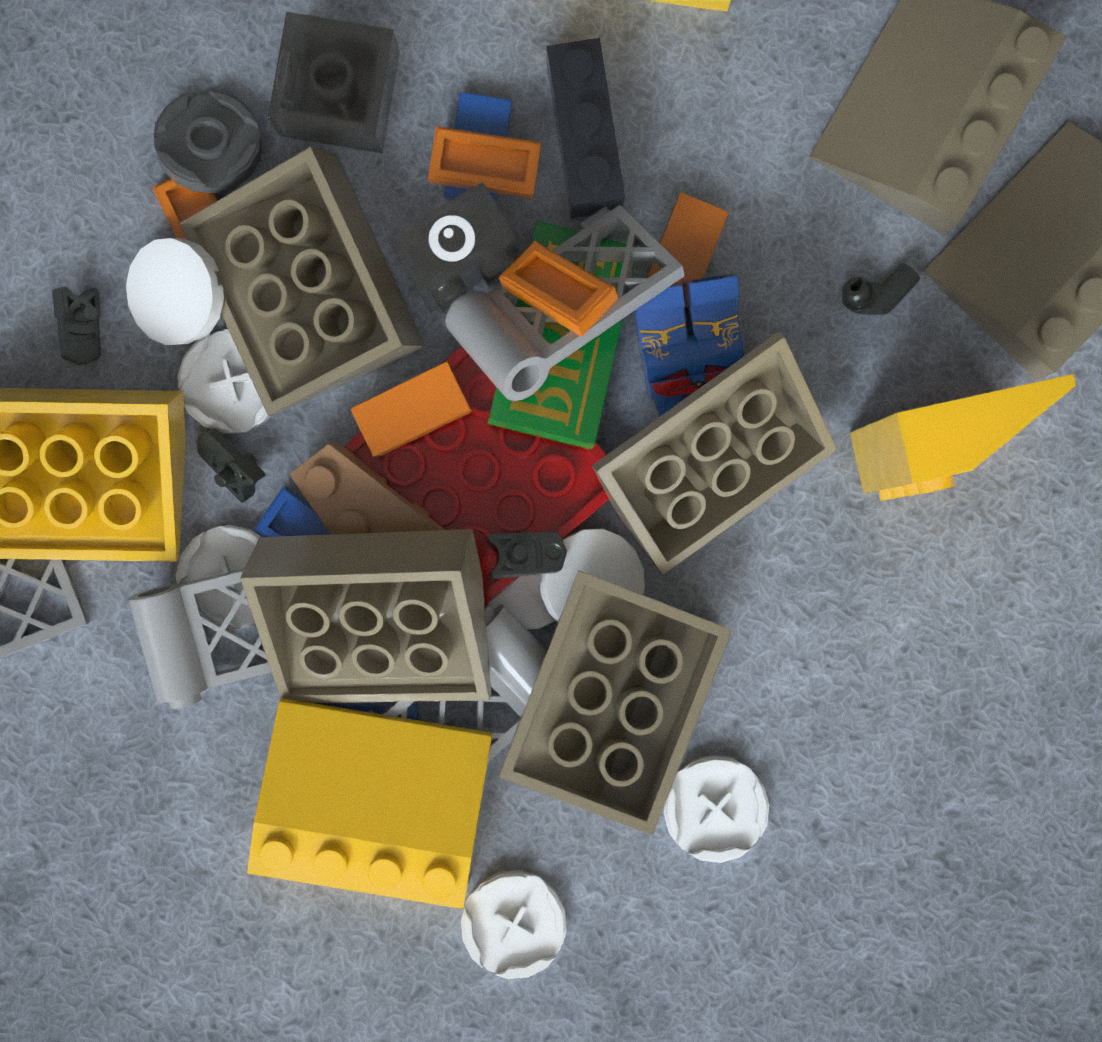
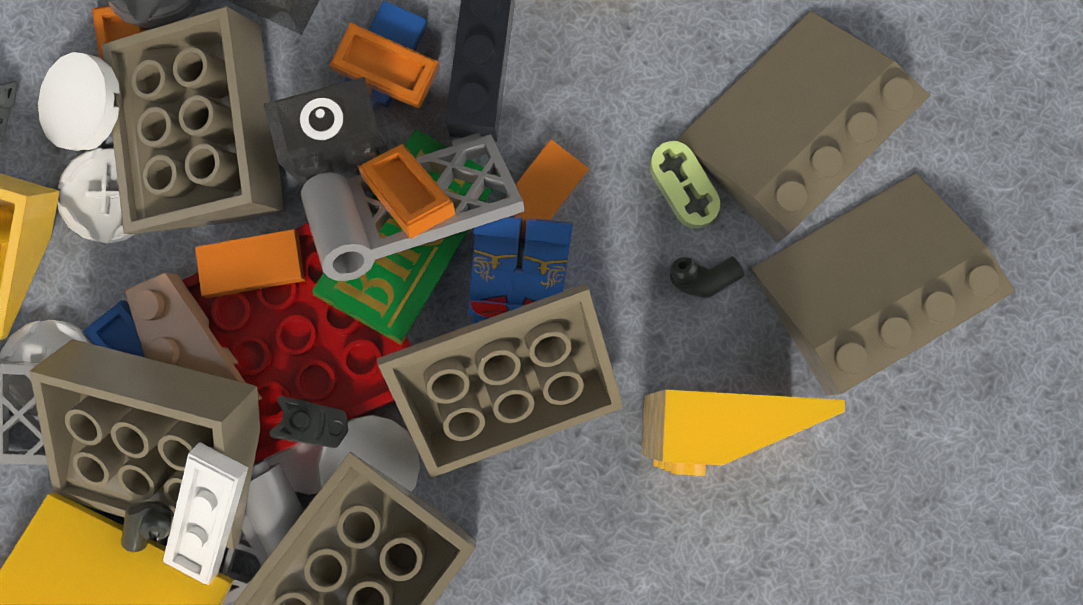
camera: 20 degrees right, 5 degrees down
pearl dark grey piece [197,428,266,503] -> none
none -> pearl dark grey arm [121,501,174,552]
none -> white tile [163,442,248,585]
none -> yellowish green beam [650,141,720,229]

